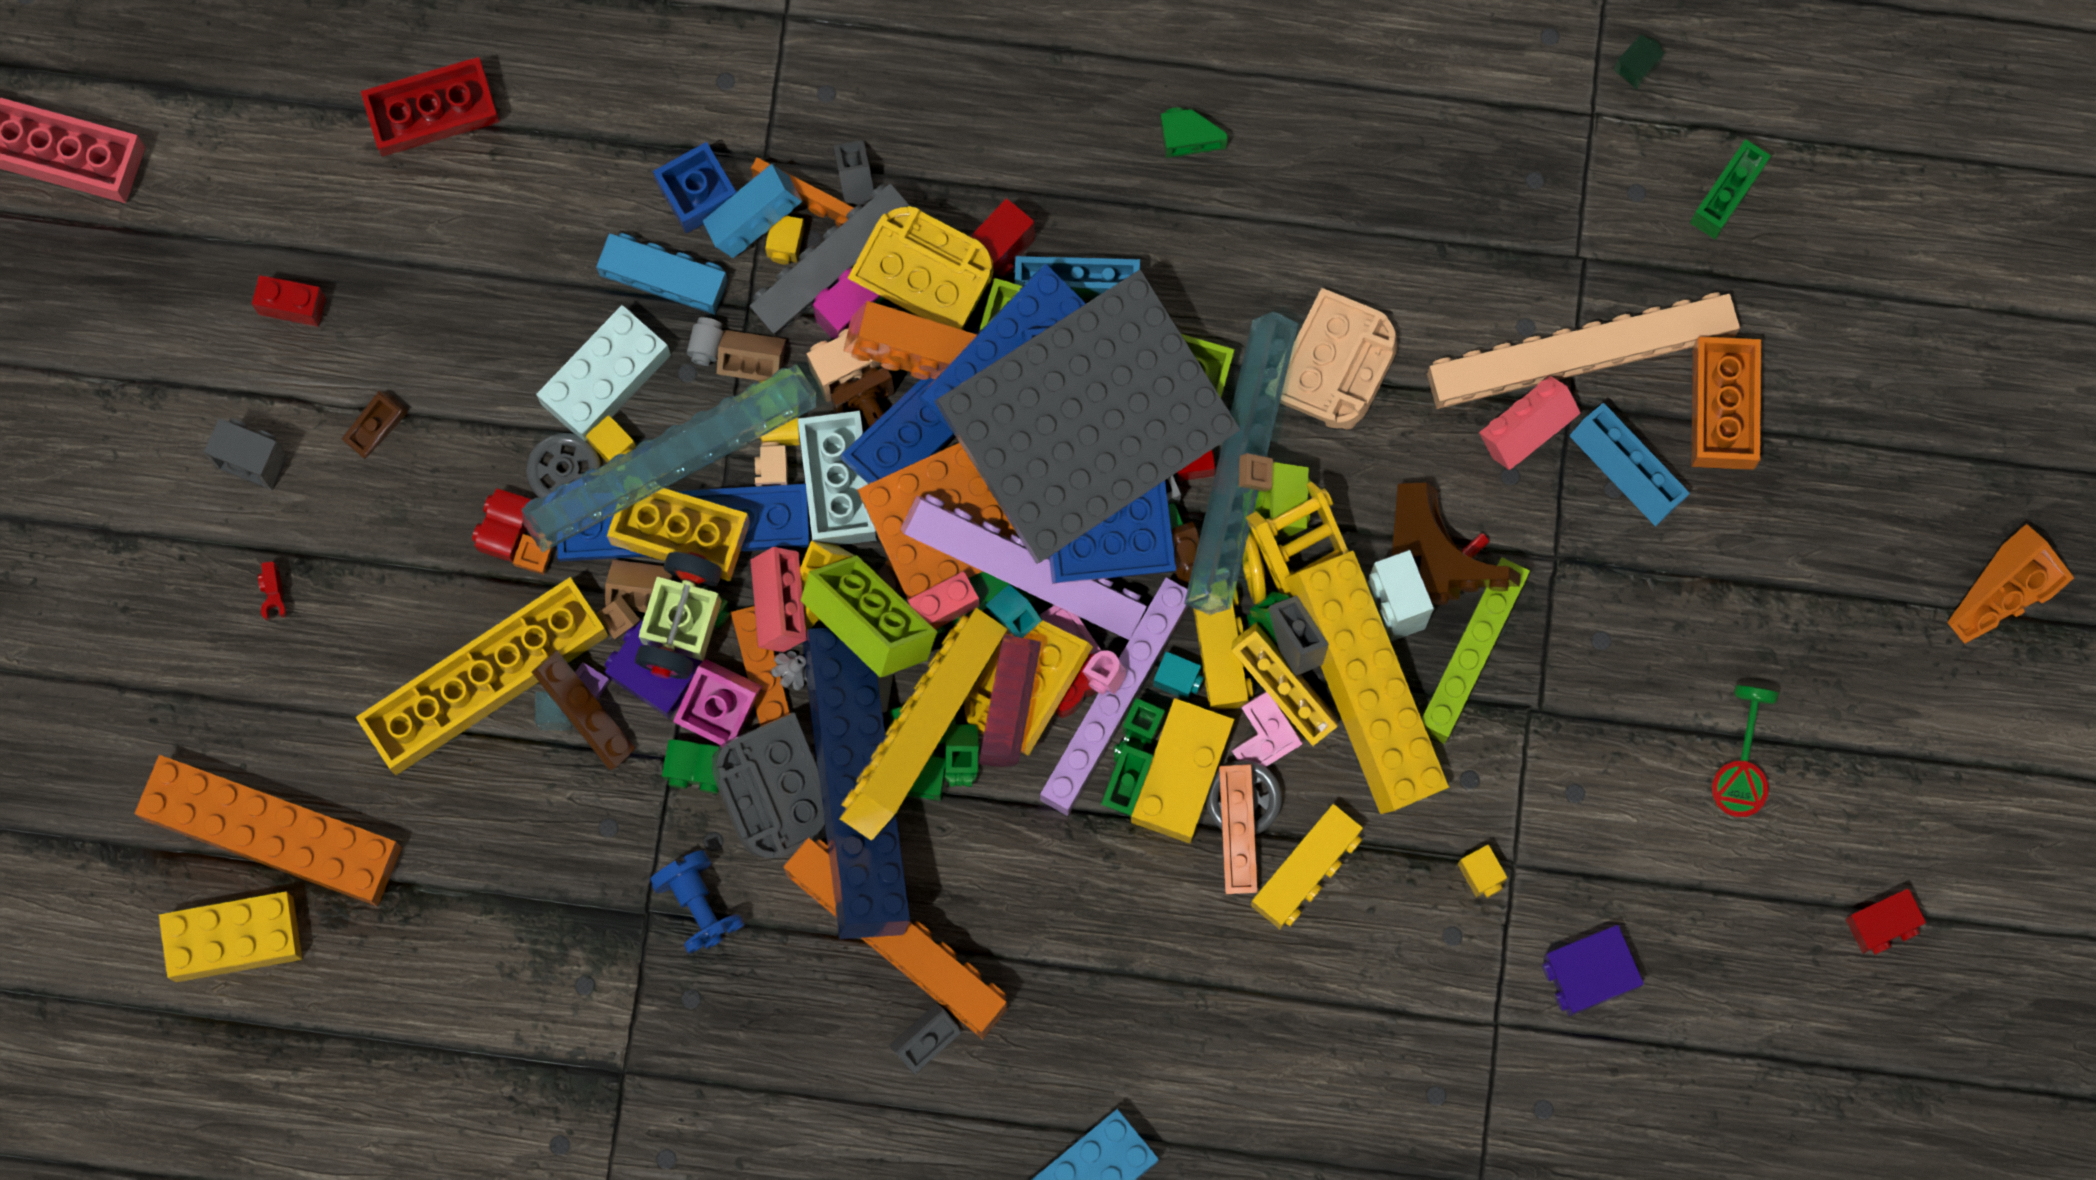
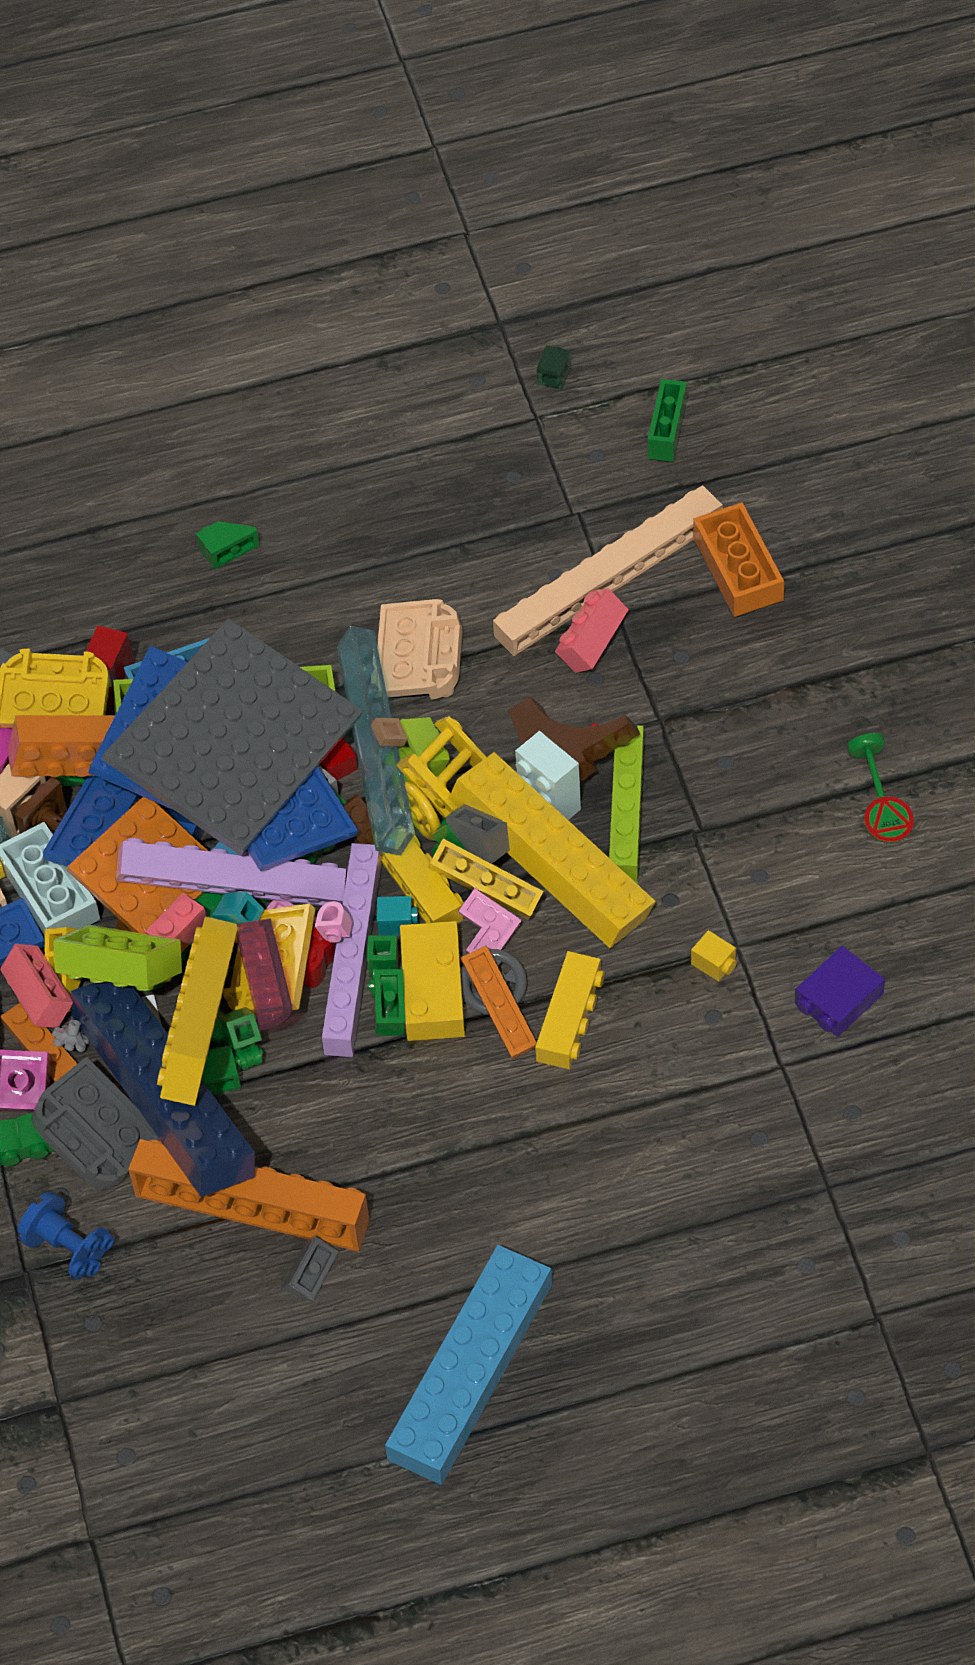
camera: 20 degrees left, 20 degrees down
dark azure brick [1569,403,1690,527] -> none

